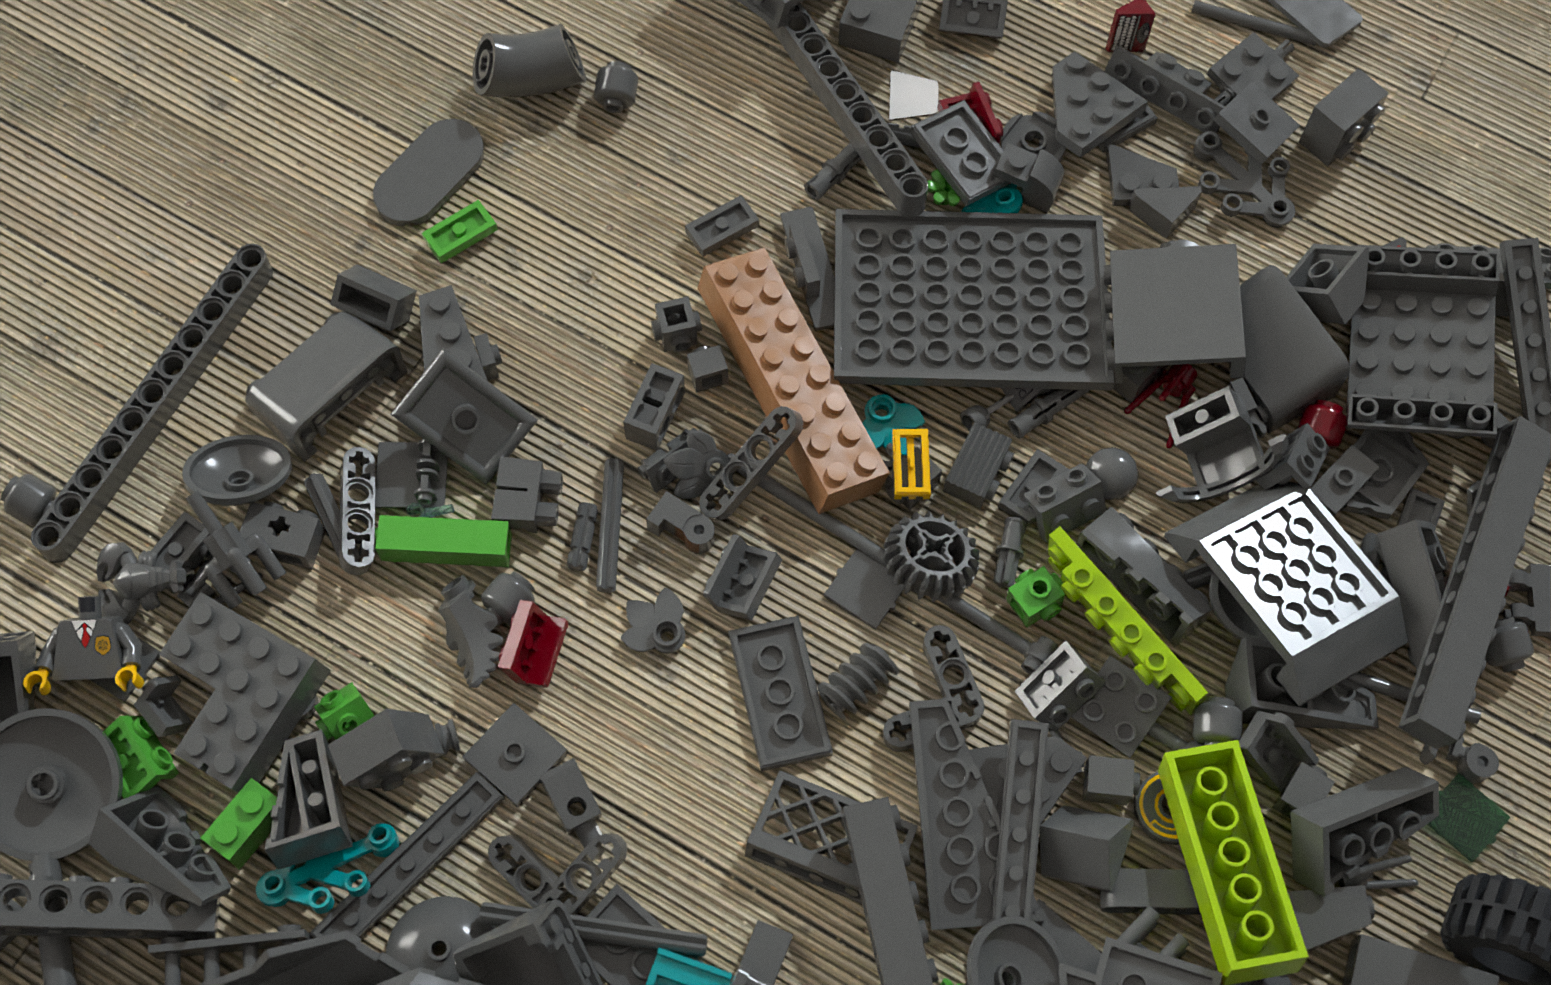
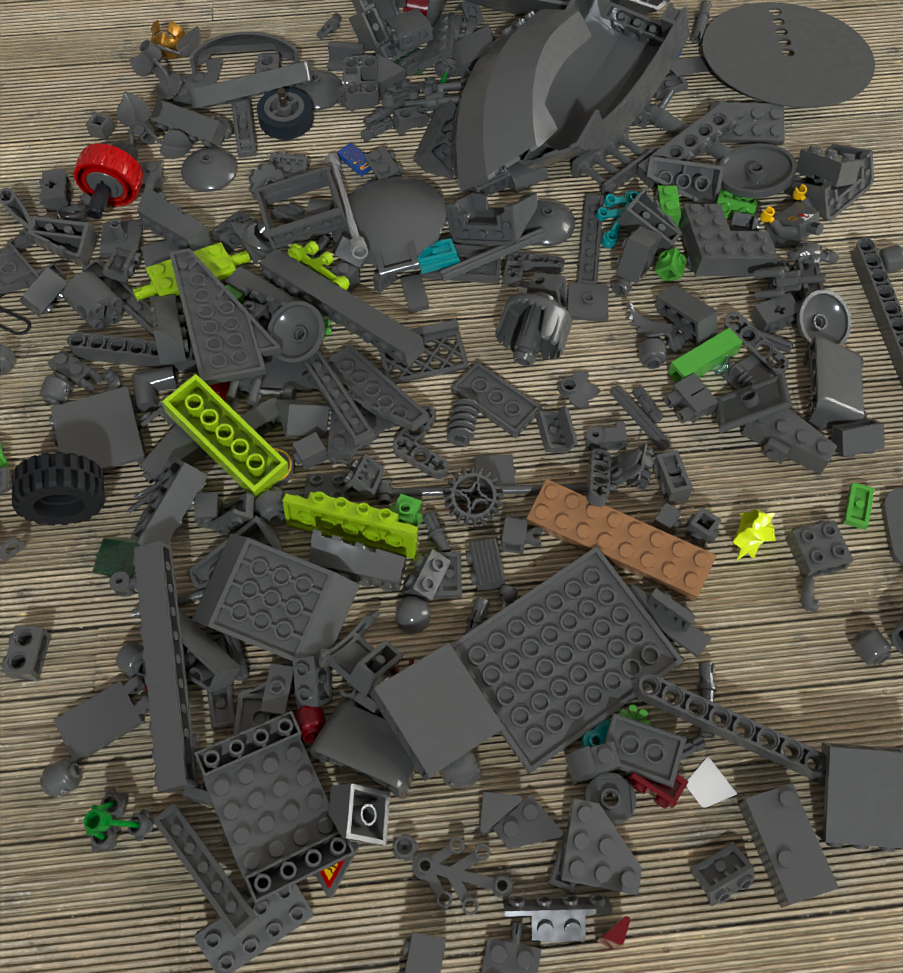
camera: 145 degrees right, 5 degrees down
dark red bracket [498,600,569,688] -> none
dark grey plate [685,195,759,257] -> none
teal plate [862,394,925,456] -> none
yellow tile [892,429,931,499] -> none
dark grey plate [1213,82,1300,164] -> none
none -> dark grey hinge [259,386,296,400]
none -> dark grey plate [392,834,418,861]
none -> dark grey piece [495,292,572,366]
none -> dark grey wedge [656,284,717,347]
none -> neon yellow hair [732,509,776,562]
none -> dark grey brick [786,520,854,579]
none -> dark grey arm [801,577,820,612]

